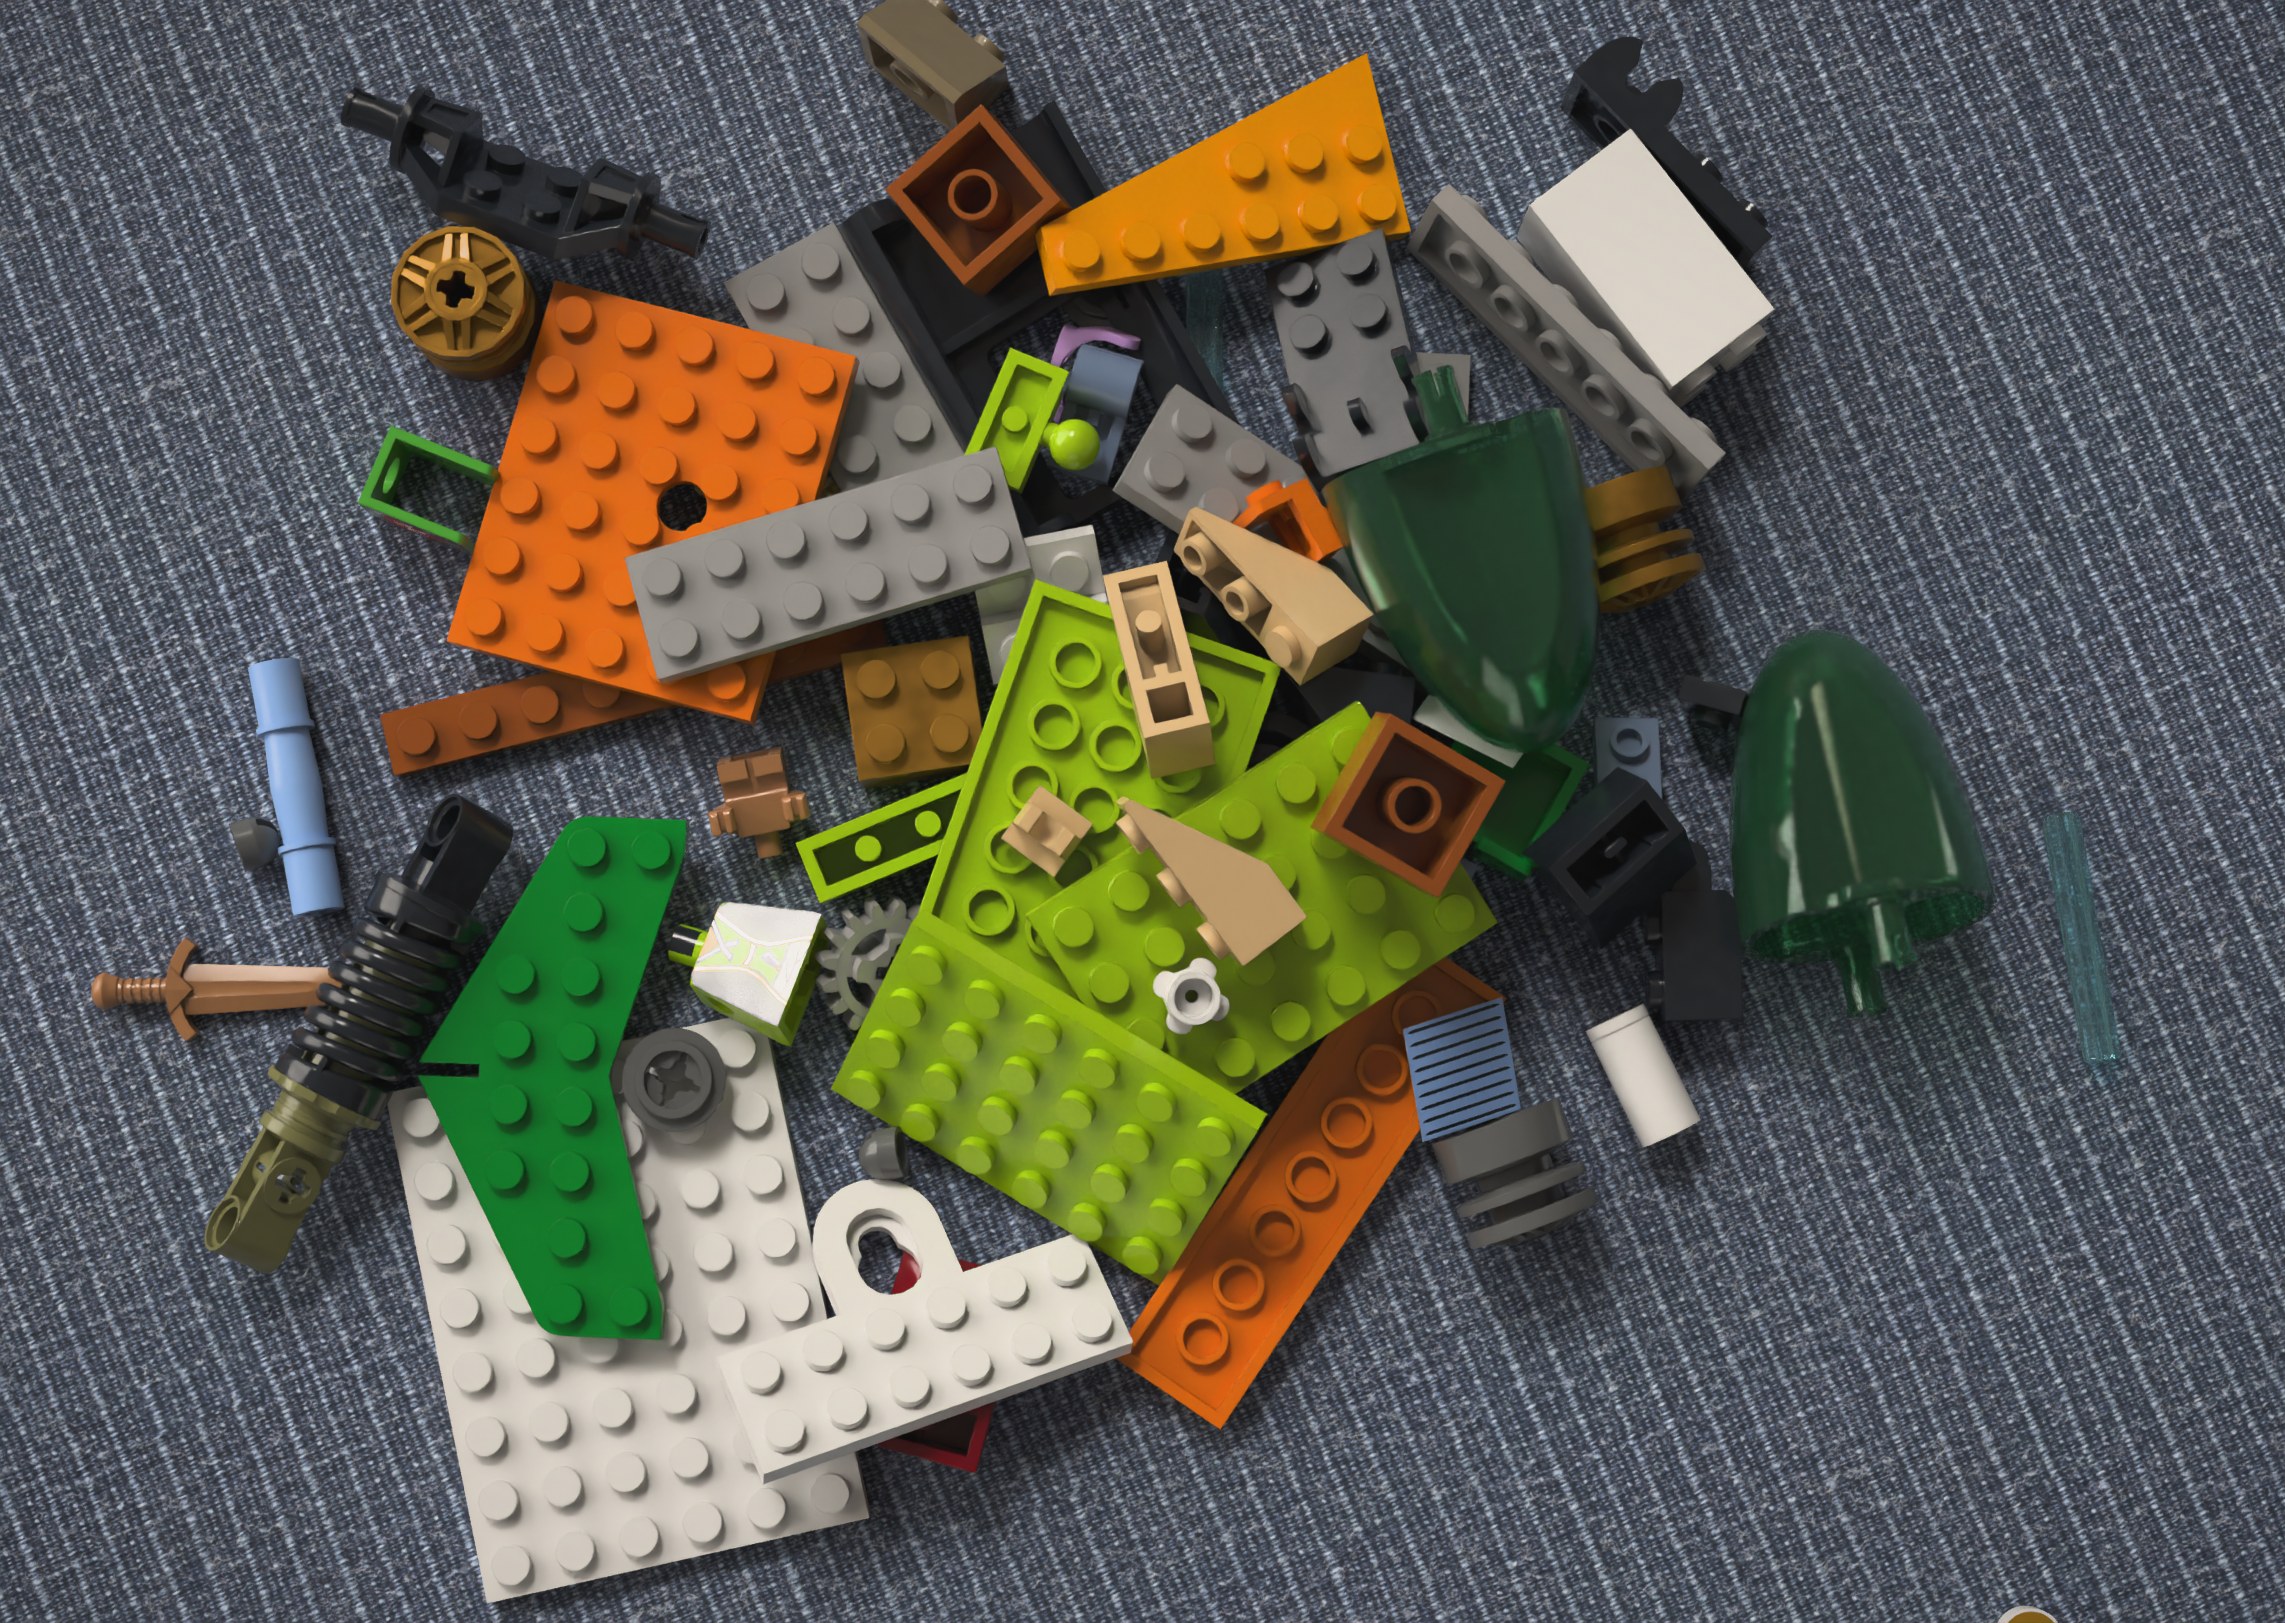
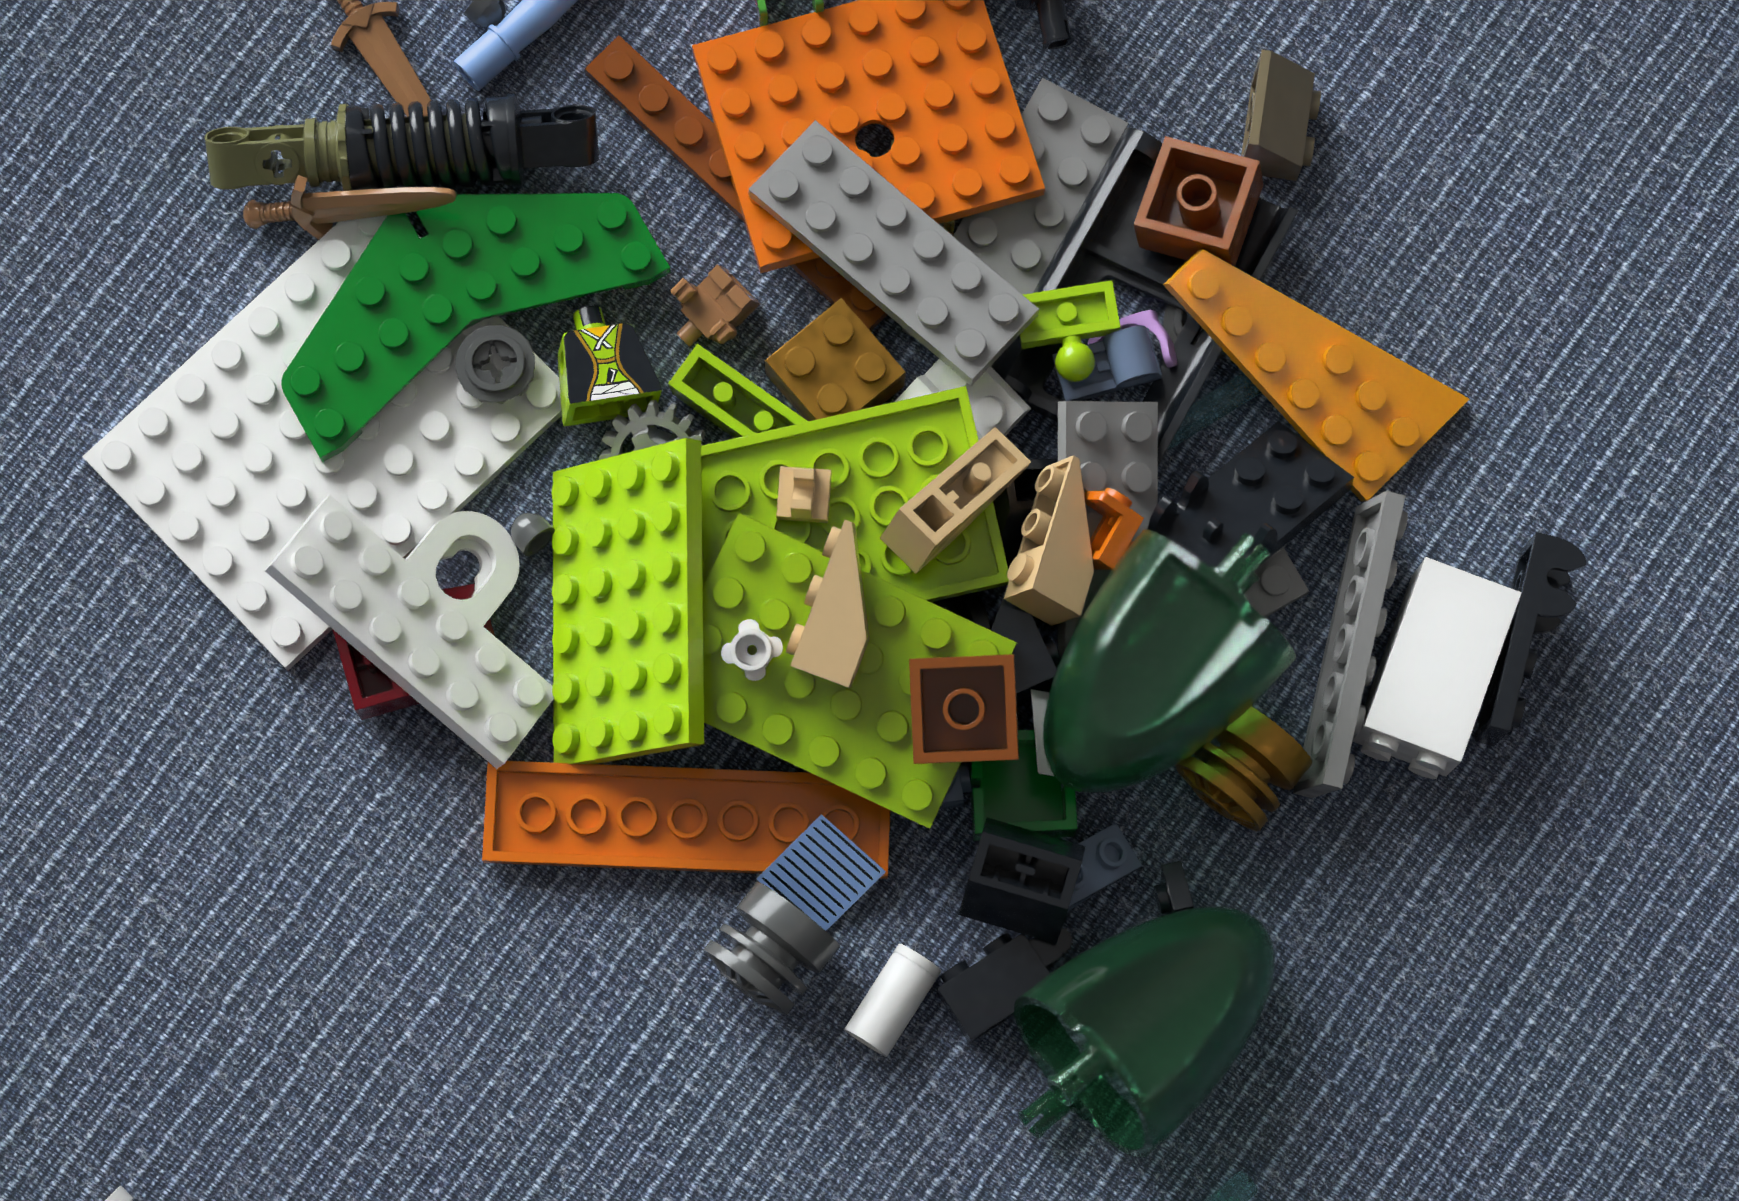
camera: 55 degrees right, 5 degrees down
none -> medium nougat sword [243,175,457,240]

